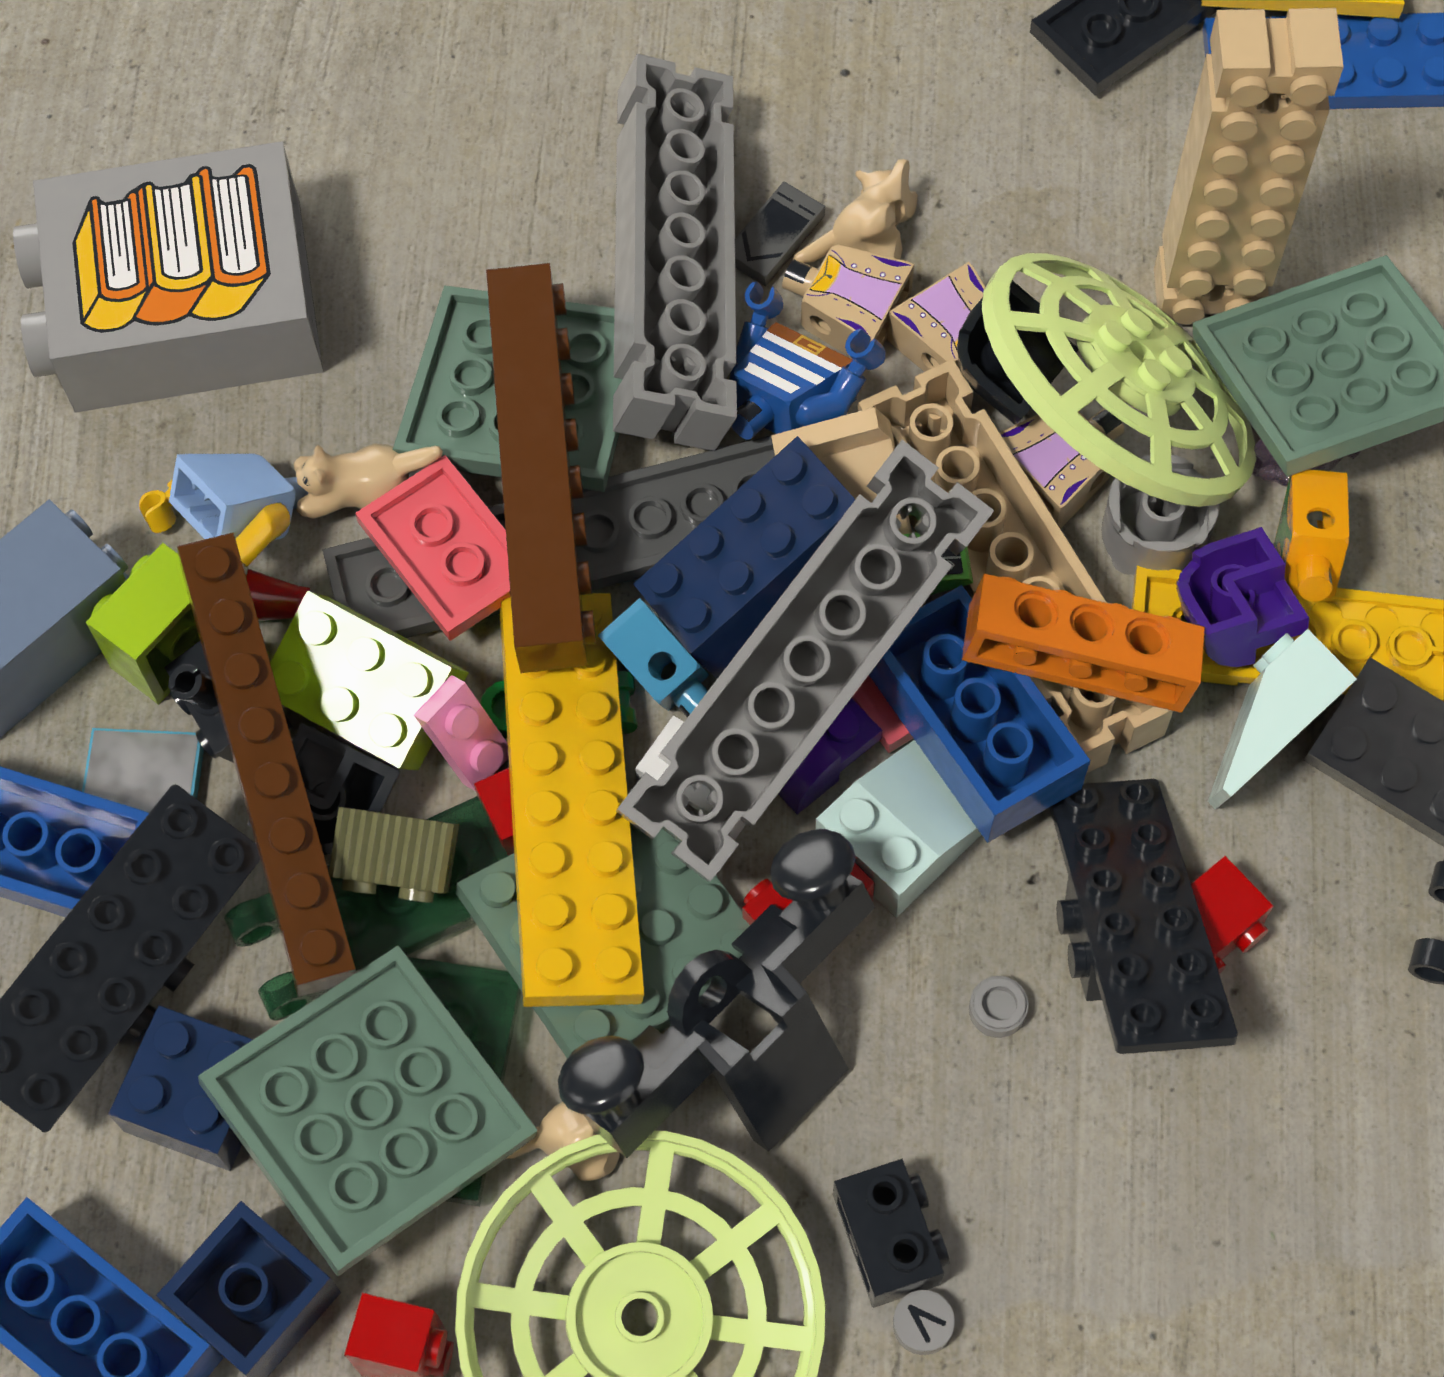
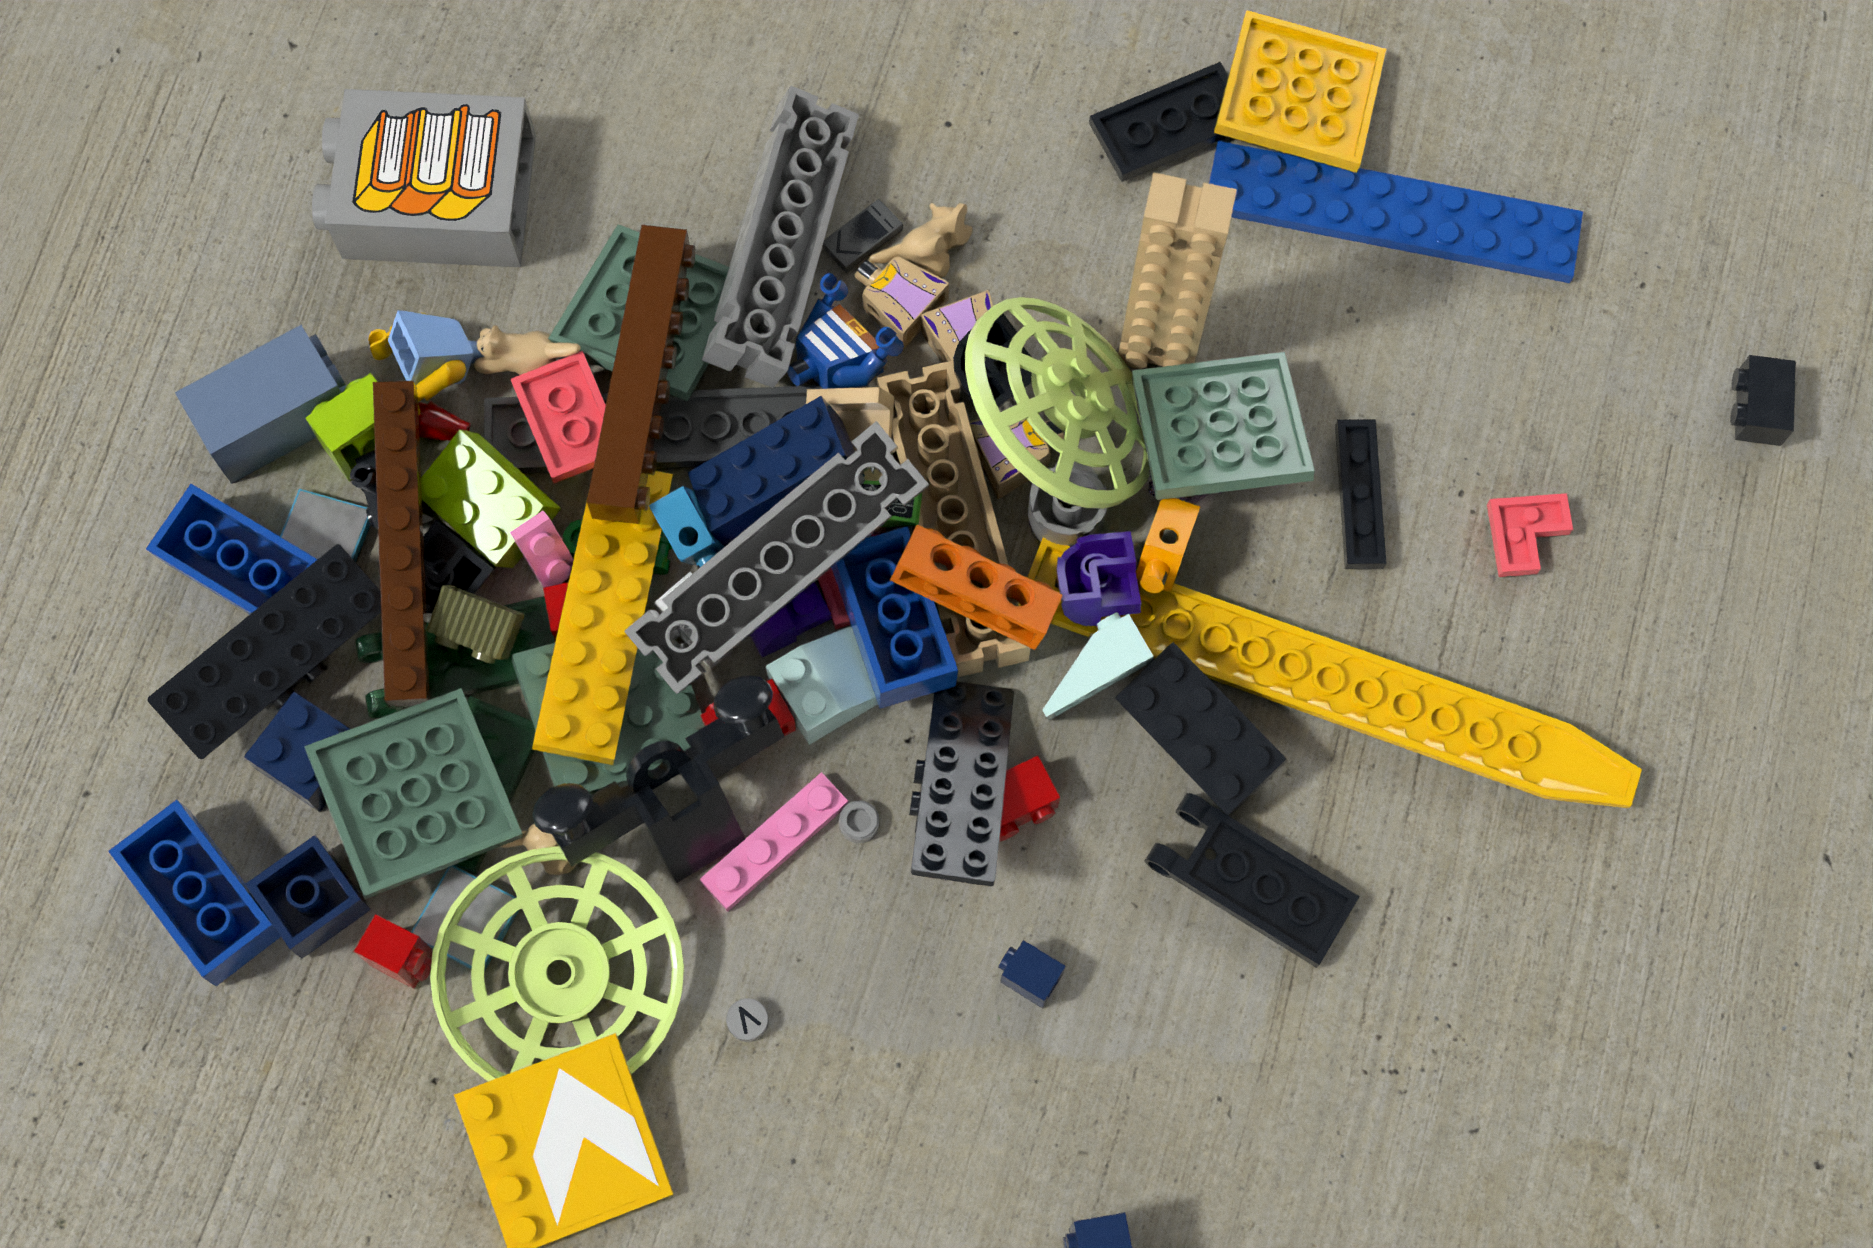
camera: 10 degrees right, 5 degrees up
black brick [833,1158,950,1308] -> none
none -> flat silver tile [411,865,519,970]
none -> bright pink plate [700,772,849,912]
none -> dark blue brick [998,940,1066,1008]

